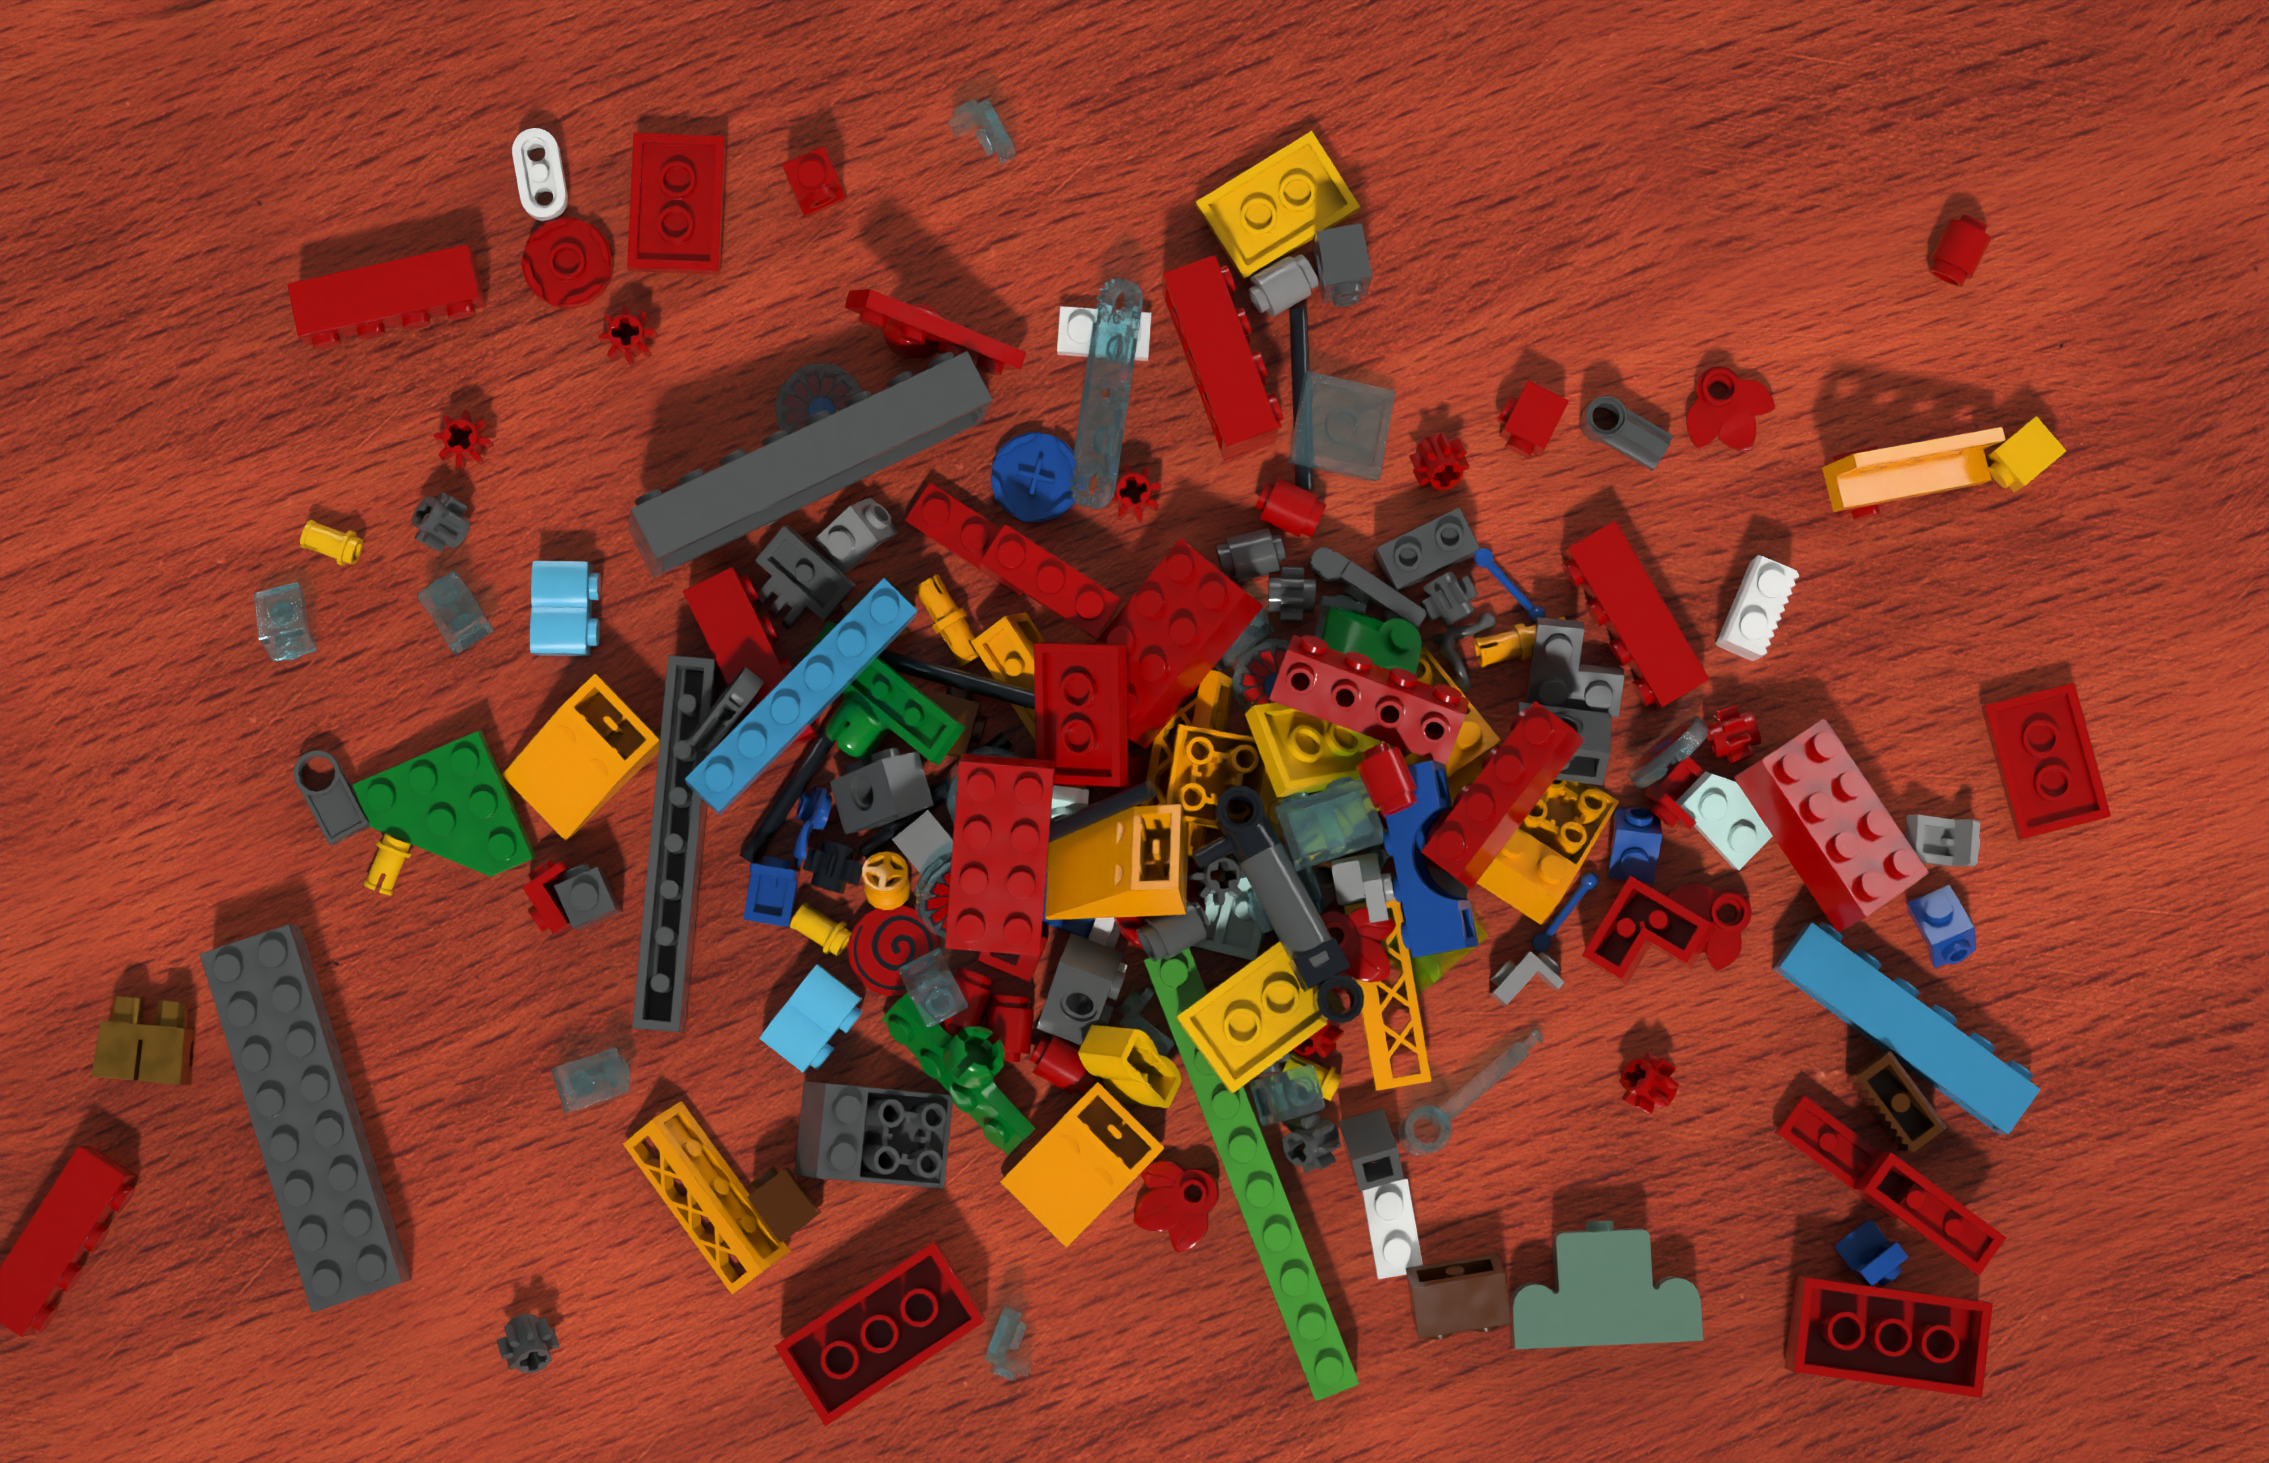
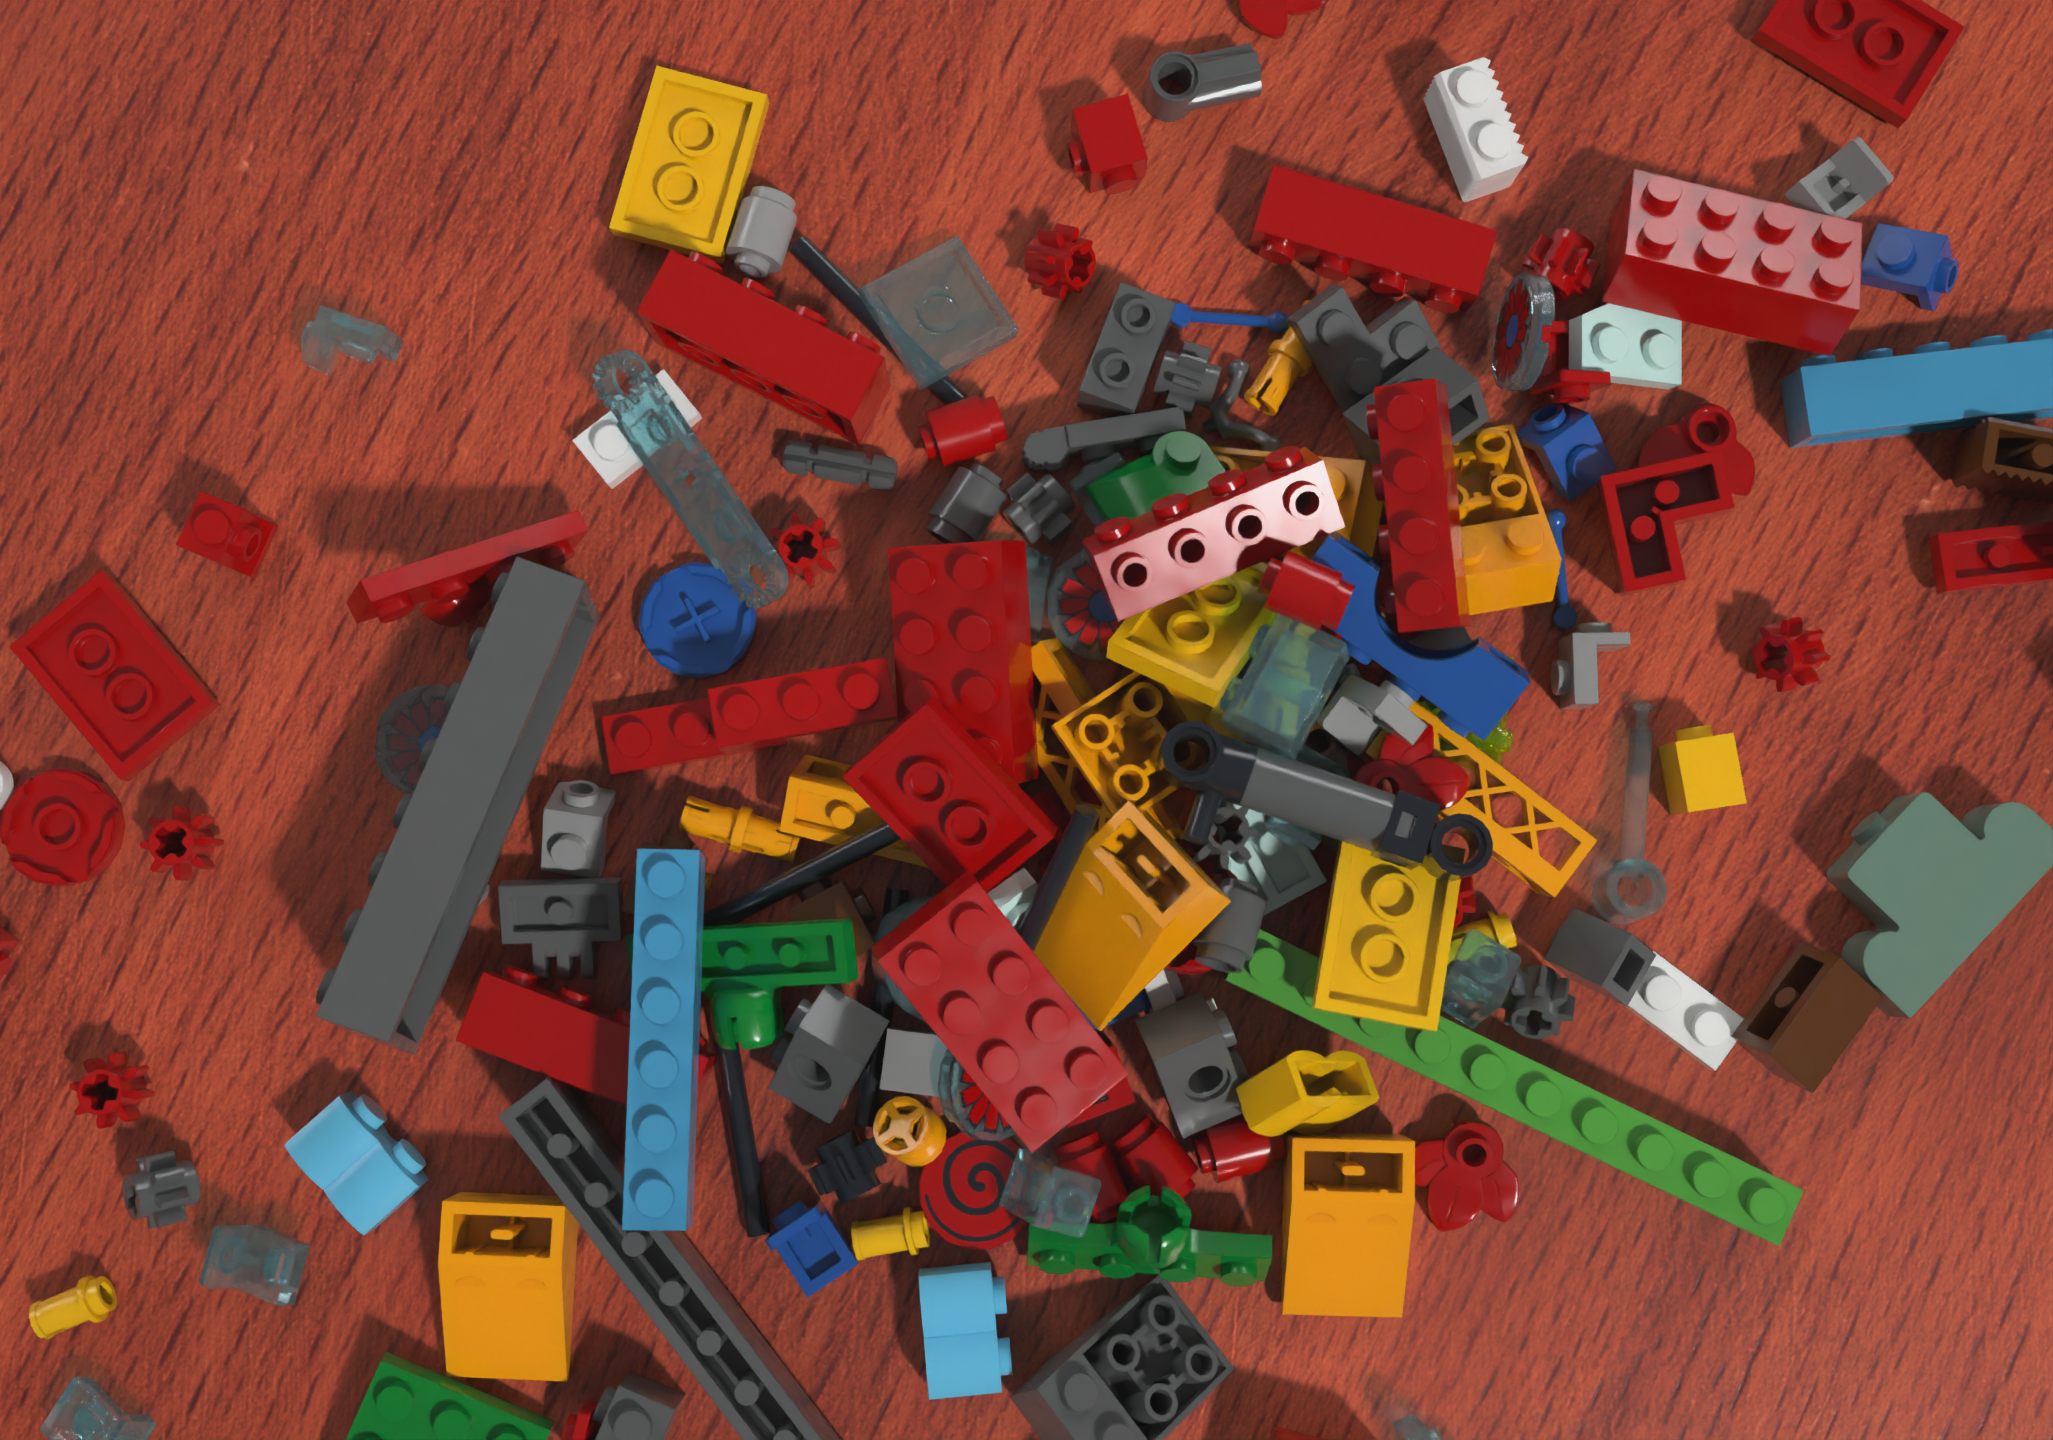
camera: 45 degrees left, 0 degrees up
dark grey piece [685,667,764,756] -> none
blue plate [793,786,832,868] -> none
clear light blue bracket [1118,987,1175,1056] -> none
dark grey brick [1312,223,1372,308] -> none
none -> dark grey axle [783,439,898,491]
none -> yellow brick [1658,725,1747,815]

